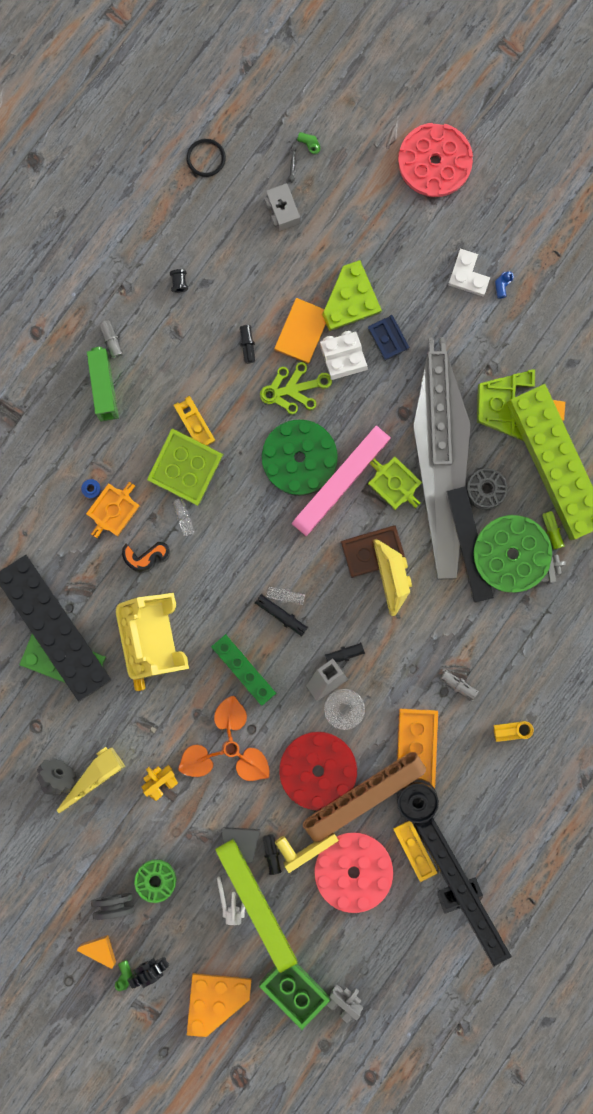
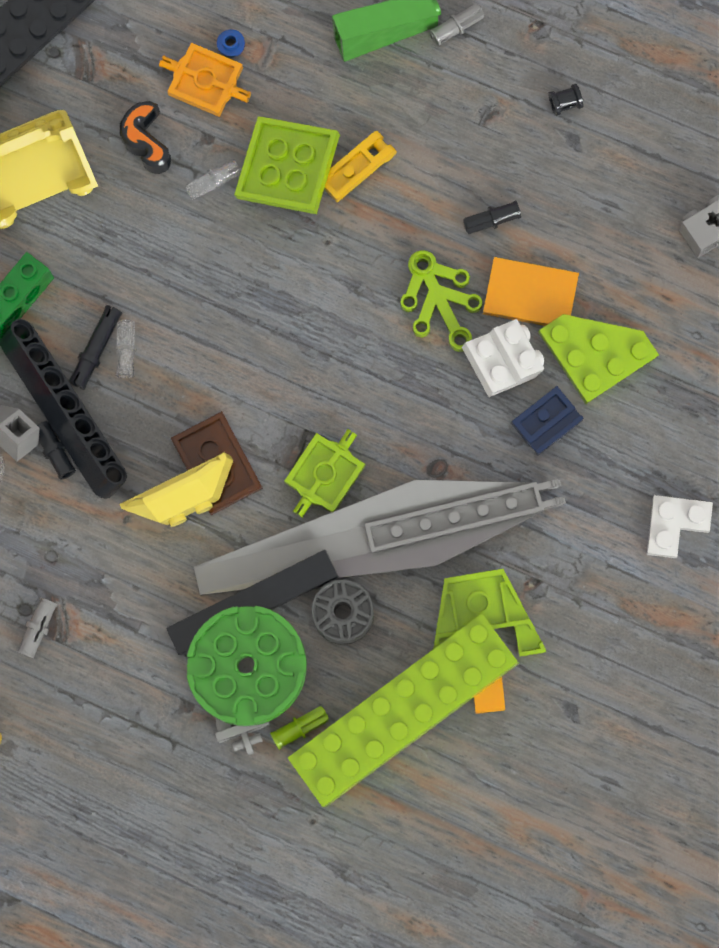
camera: 90 degrees right, 5 degrees down
green plate [262,419,338,496] -> none
bright pink beam [292,426,391,536] -> none
blue arm [495,271,514,299] -> none
none -> black beam [0,319,127,499]

